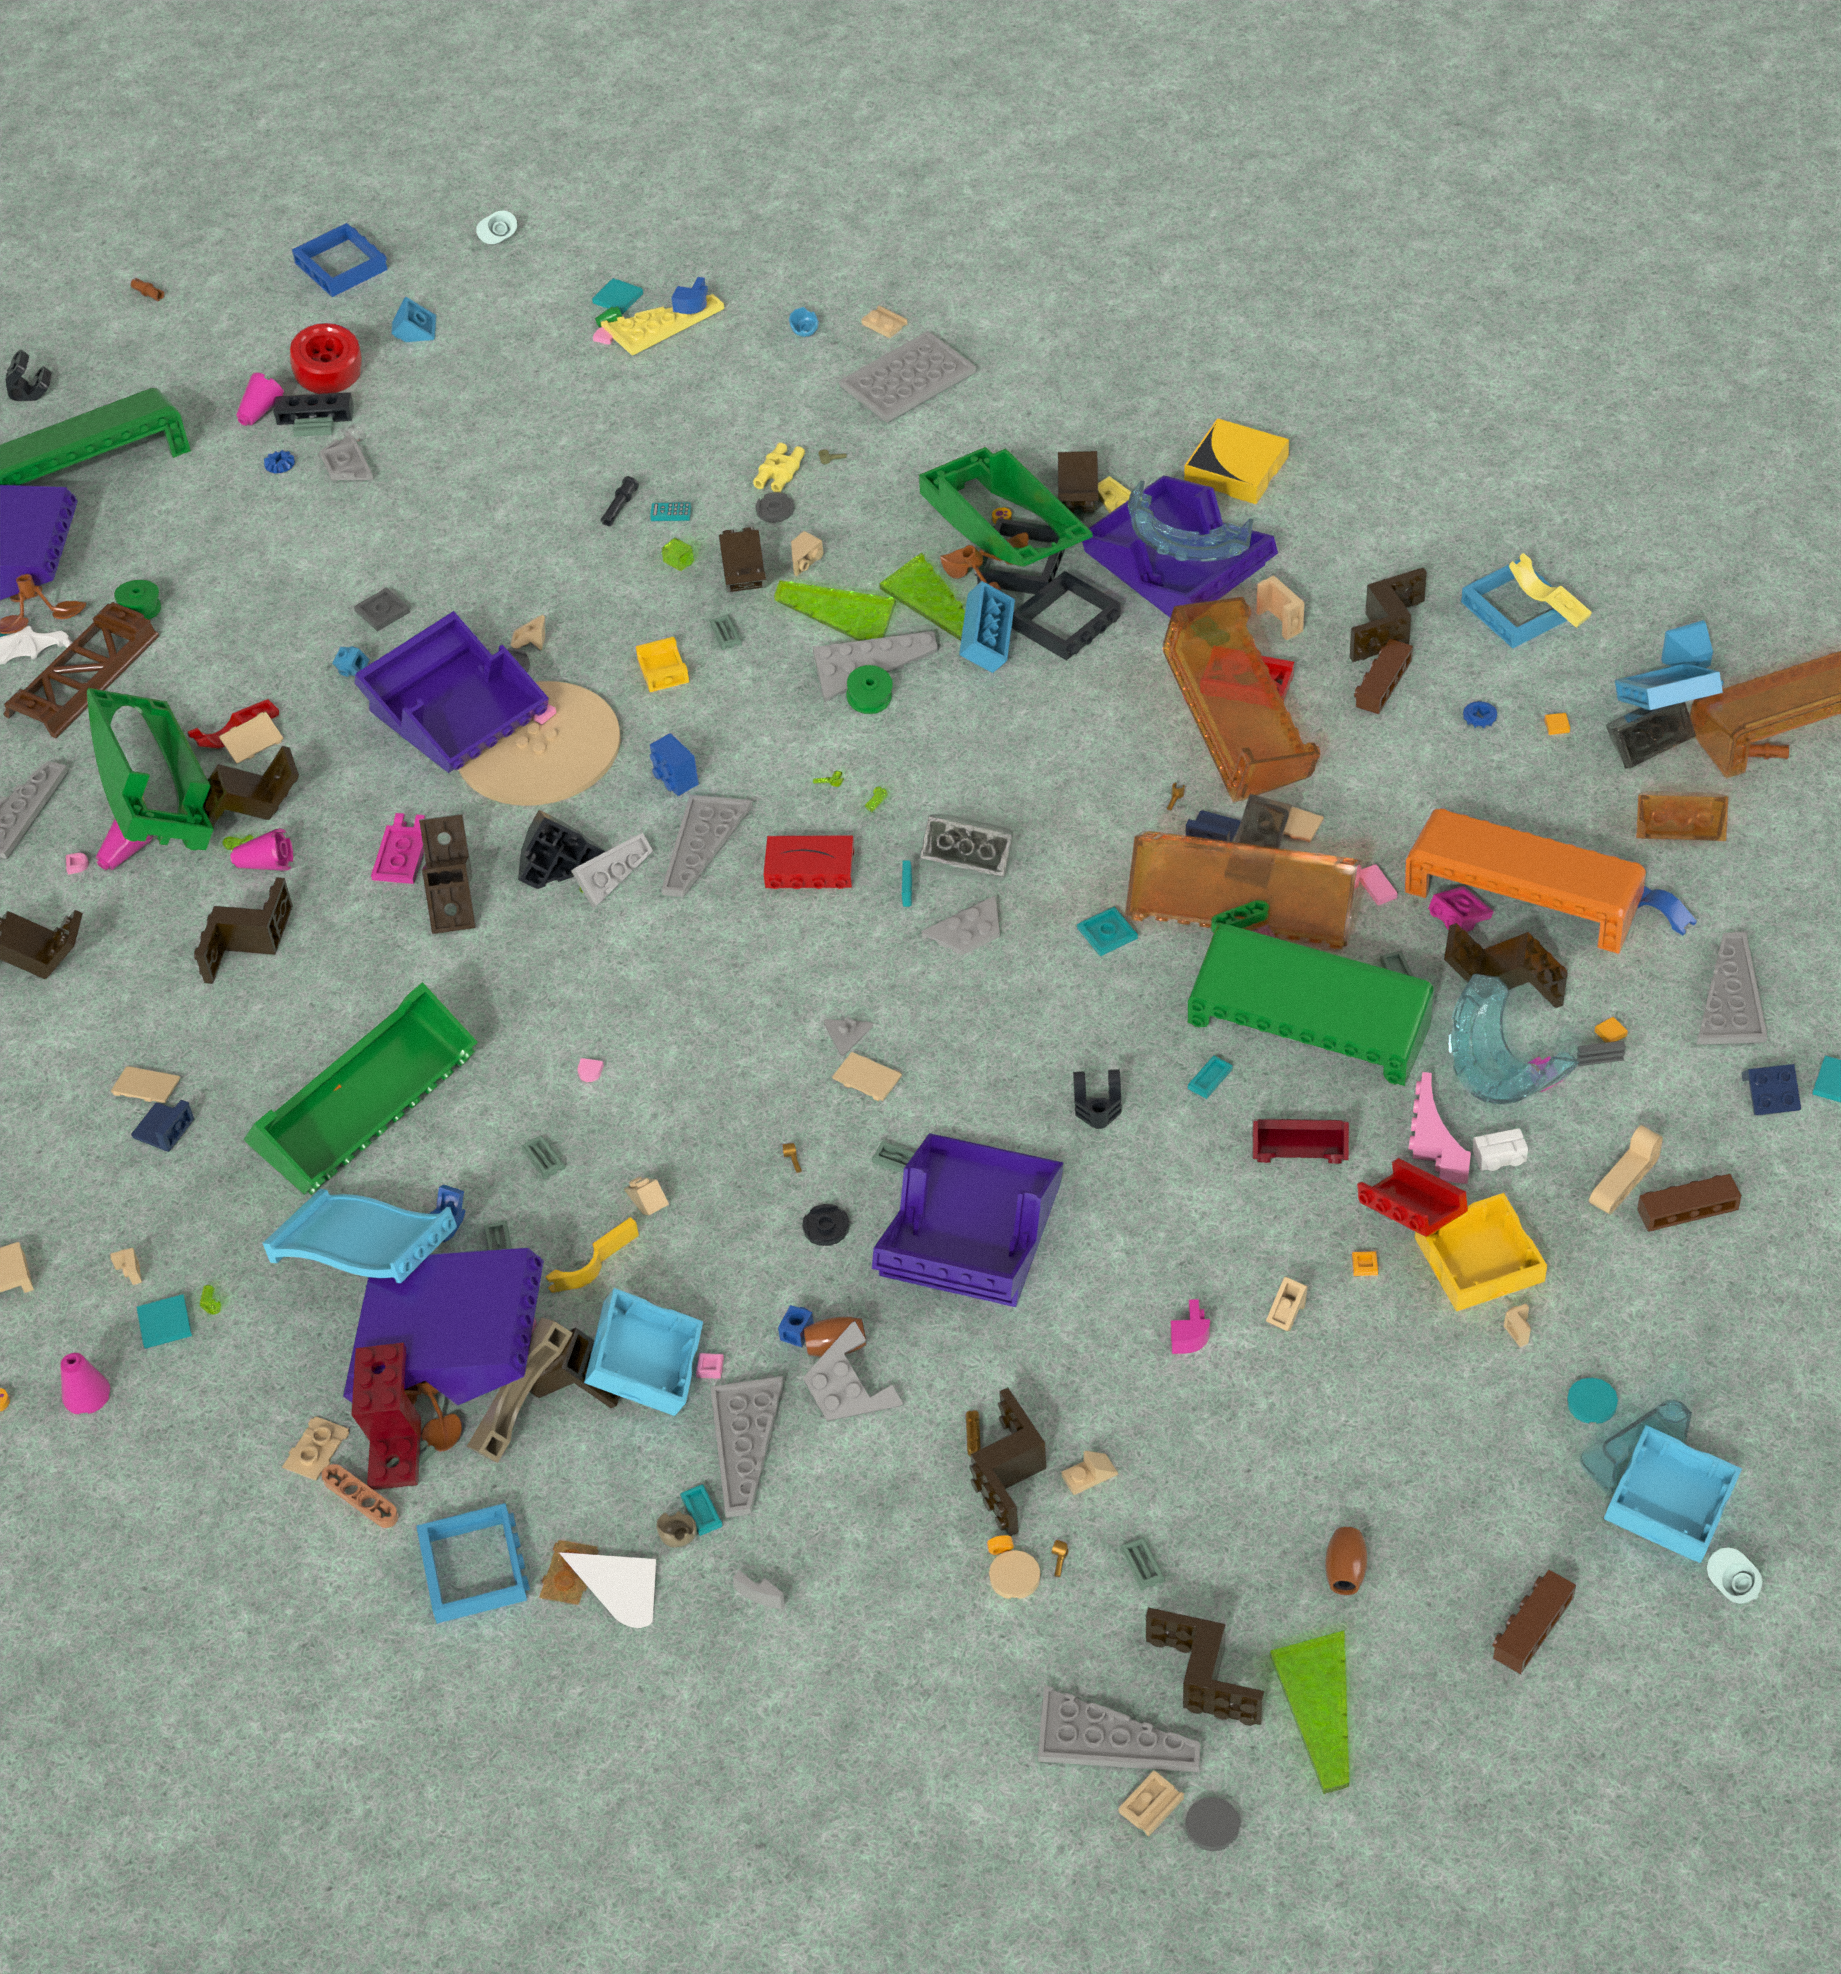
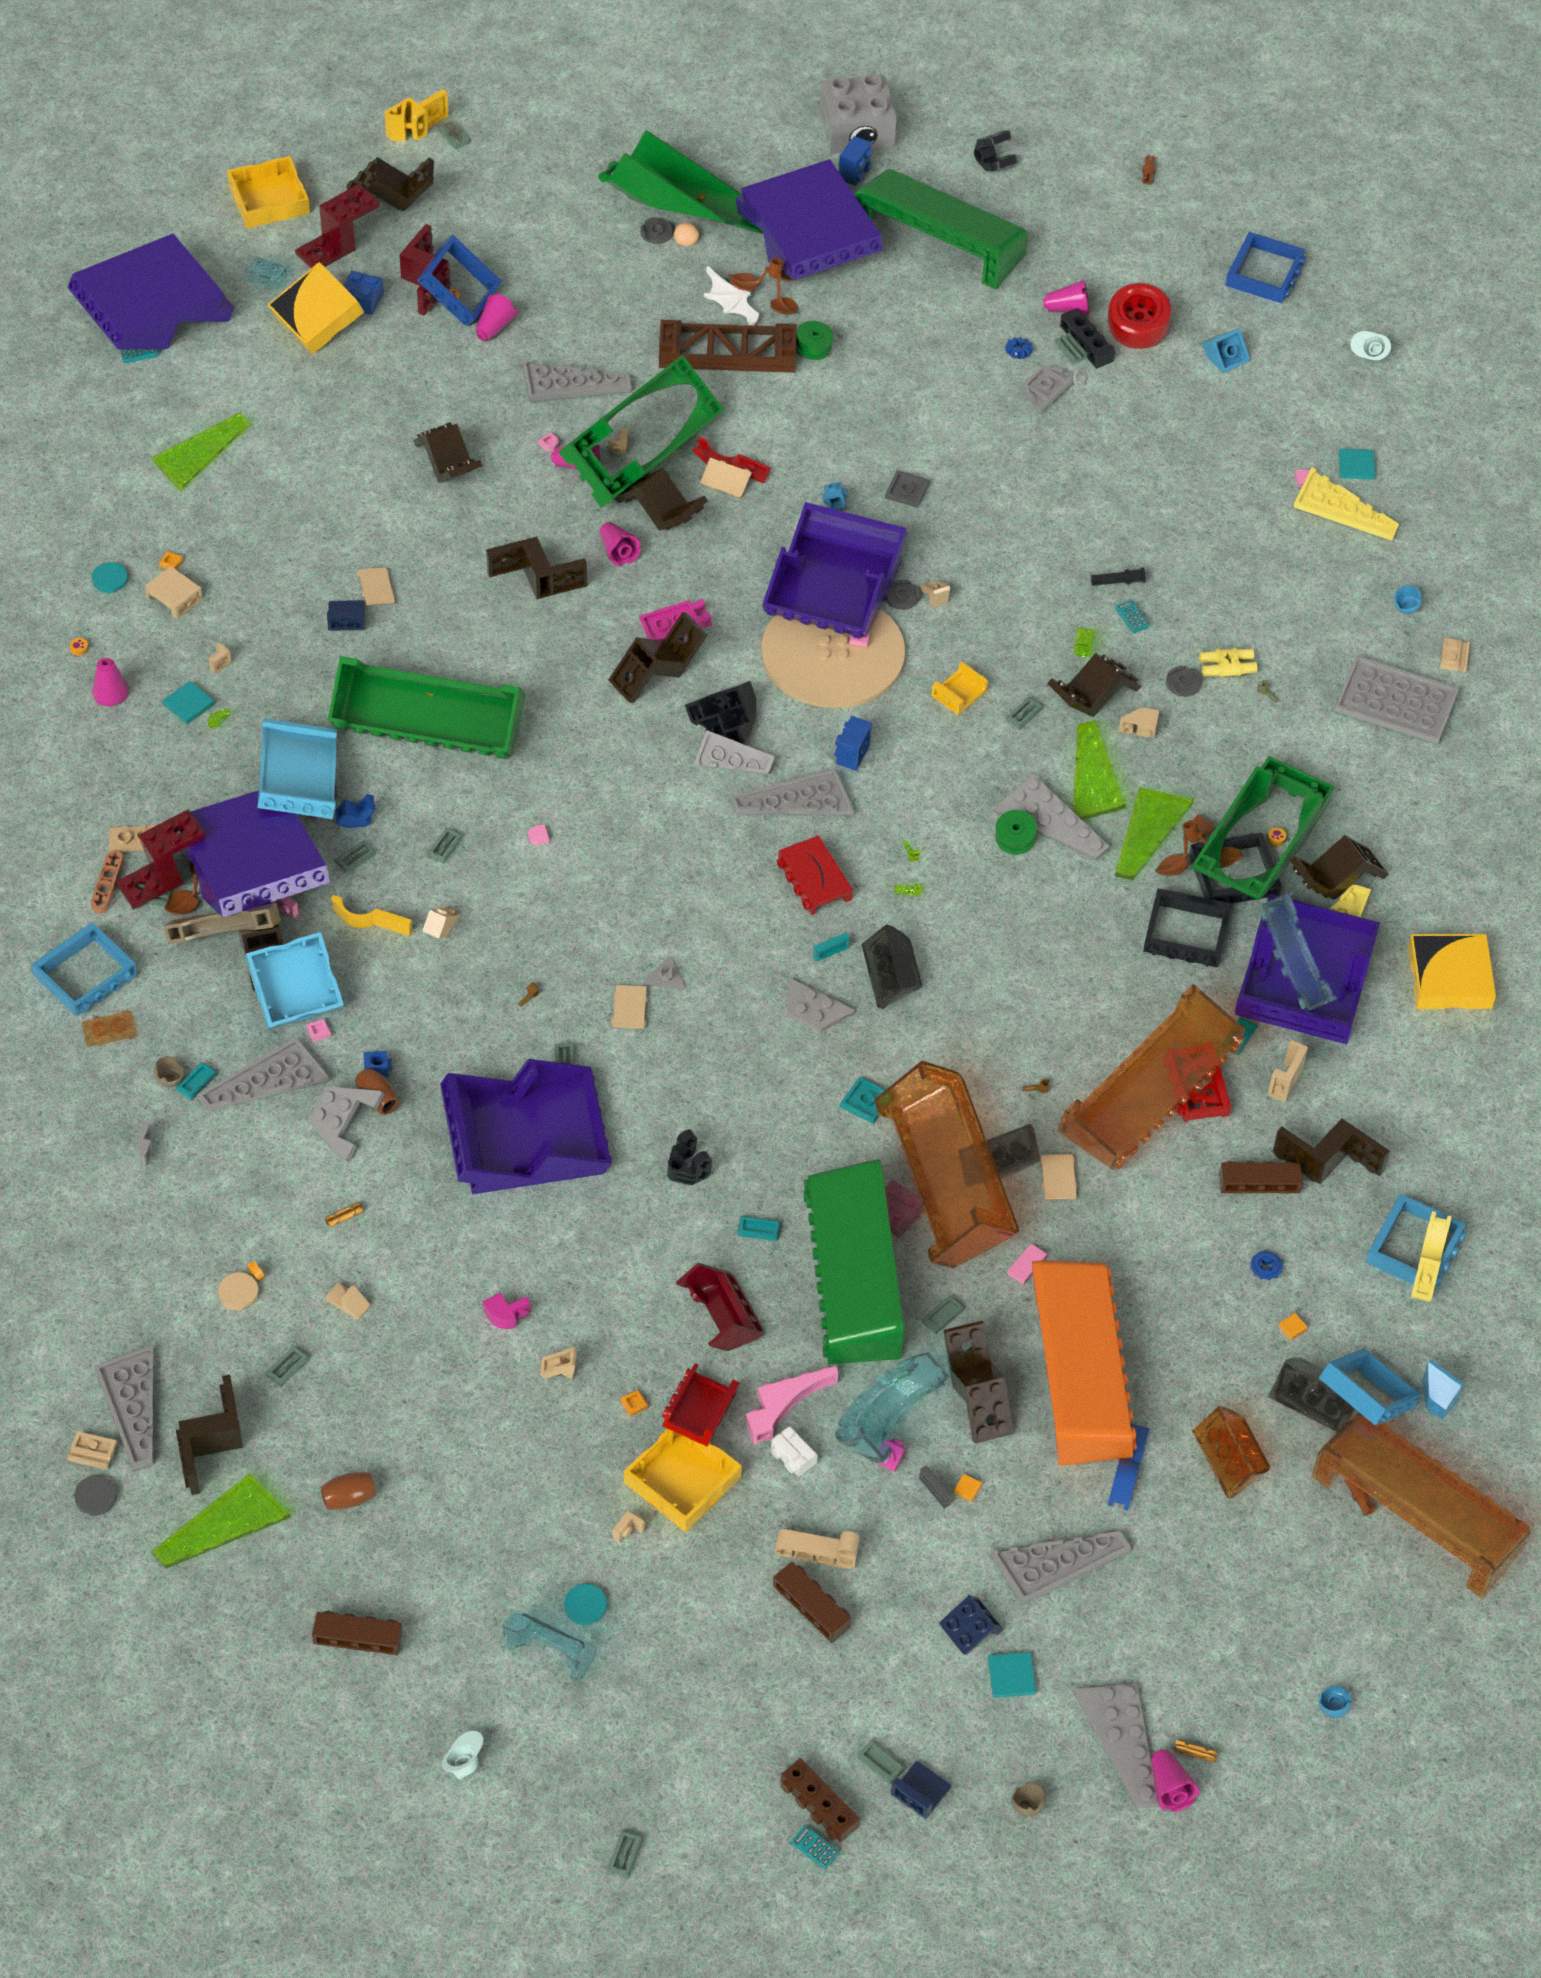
camera: 55 degrees right, 5 degrees up
clear neon green arm [222,834,254,851] -> none
white sticker [559,1552,656,1628] -> none
green cone [595,306,623,328] -> none
blue brick [671,277,708,314] -> none
black tile [802,1204,850,1246] -> none
dark azure brick [959,581,1015,673] -> none
dark brown bracket [969,1387,1046,1536] -> none
pearl gold hand [1052,1540,1069,1577] -> none
dark blue bracket [1186,810,1241,854] -> none
green beam [1211,900,1269,933] -> none
dark pink plate [1428,886,1494,932] -> none
medium azure tile [1604,1425,1742,1563] -> none

